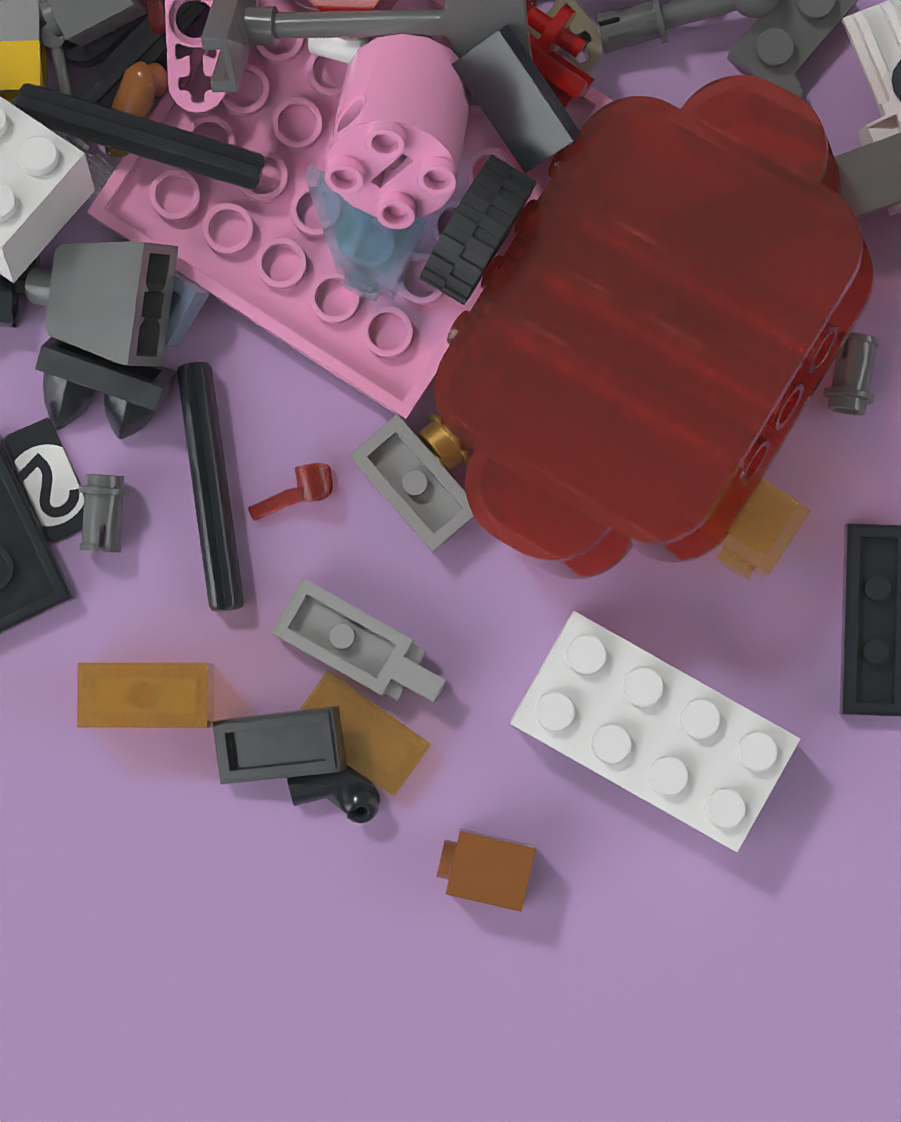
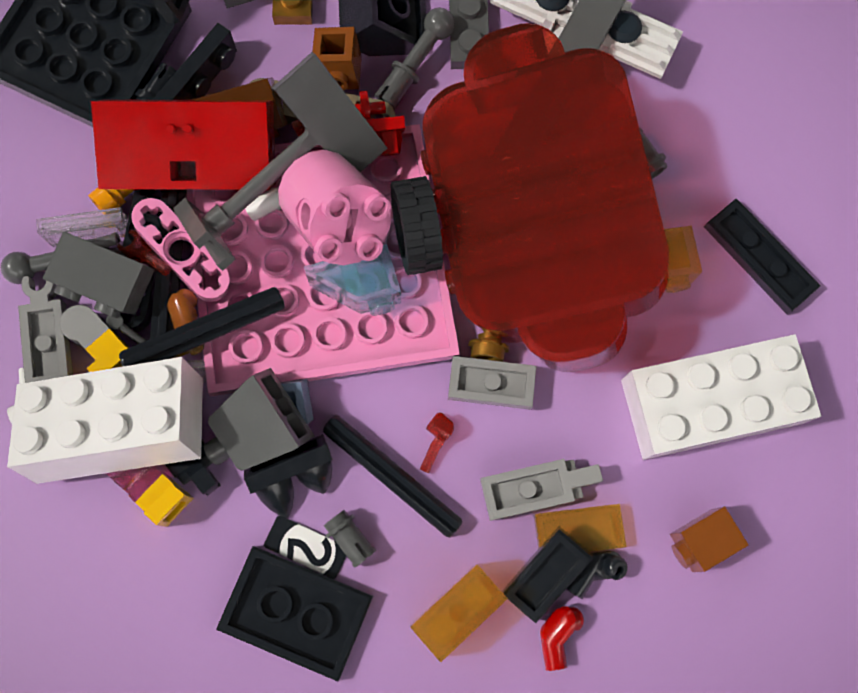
camera: 50 degrees left, 10 degrees down
black tile [451,24,582,174] -> none
none -> red arm [540,606,584,671]

